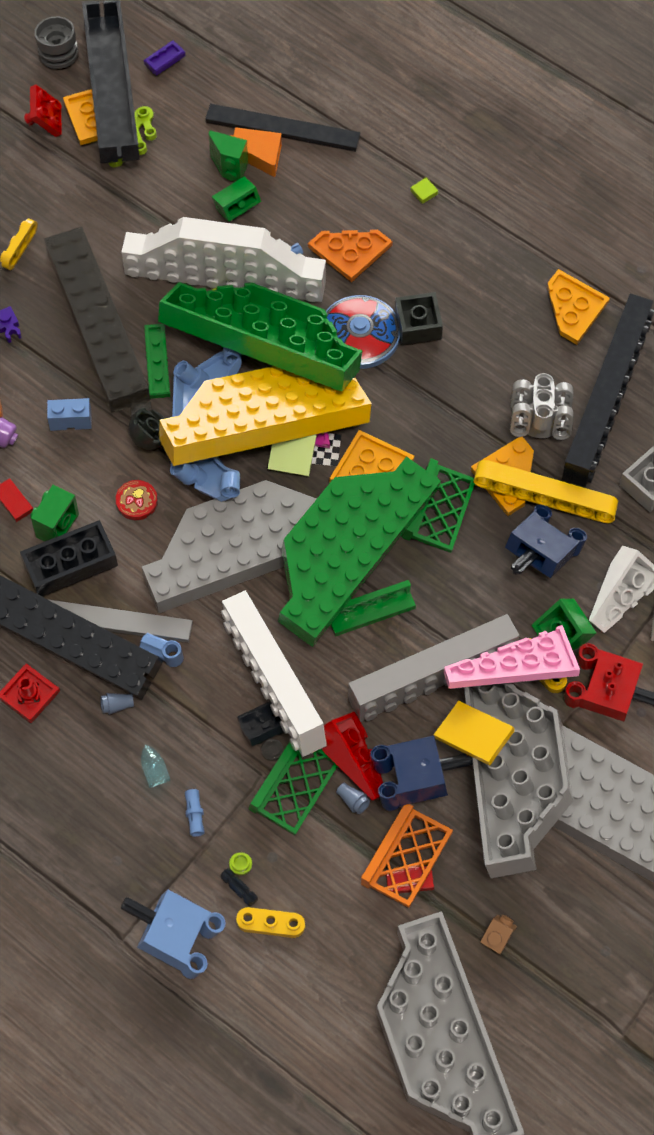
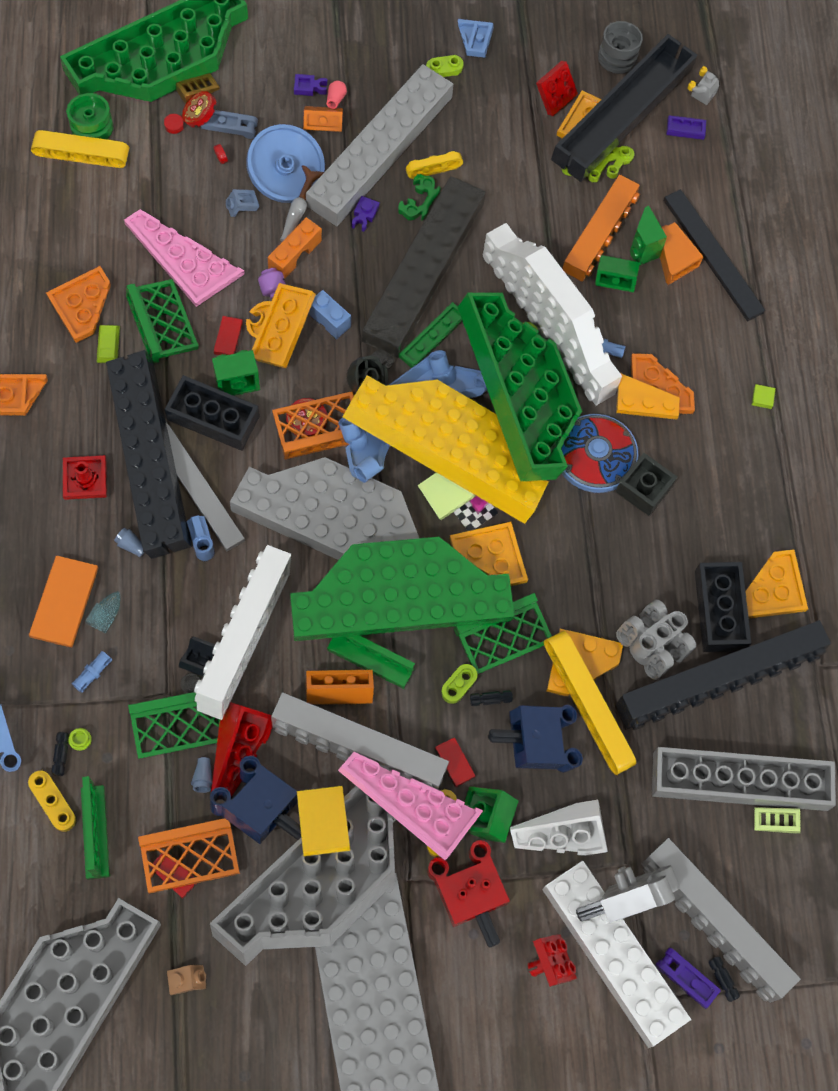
camera: 40 degrees right, 5 degrees up
none -> orange tile [29,556,98,648]
none -> green fence [81,776,110,880]
none -> light orange plate [246,283,316,369]
none -> orange fence [272,392,354,460]
none -> orange brick [306,670,374,704]
none -> green helmet [398,174,441,221]
none -> red tile [435,737,475,788]
none -> lime plate [441,664,477,704]
none -> black axle [470,690,513,706]
none -> orange brick [563,174,640,282]
none -> light orange wing [616,373,680,419]
none -> light grey piece [688,66,719,105]
none -> black brick [695,562,752,652]

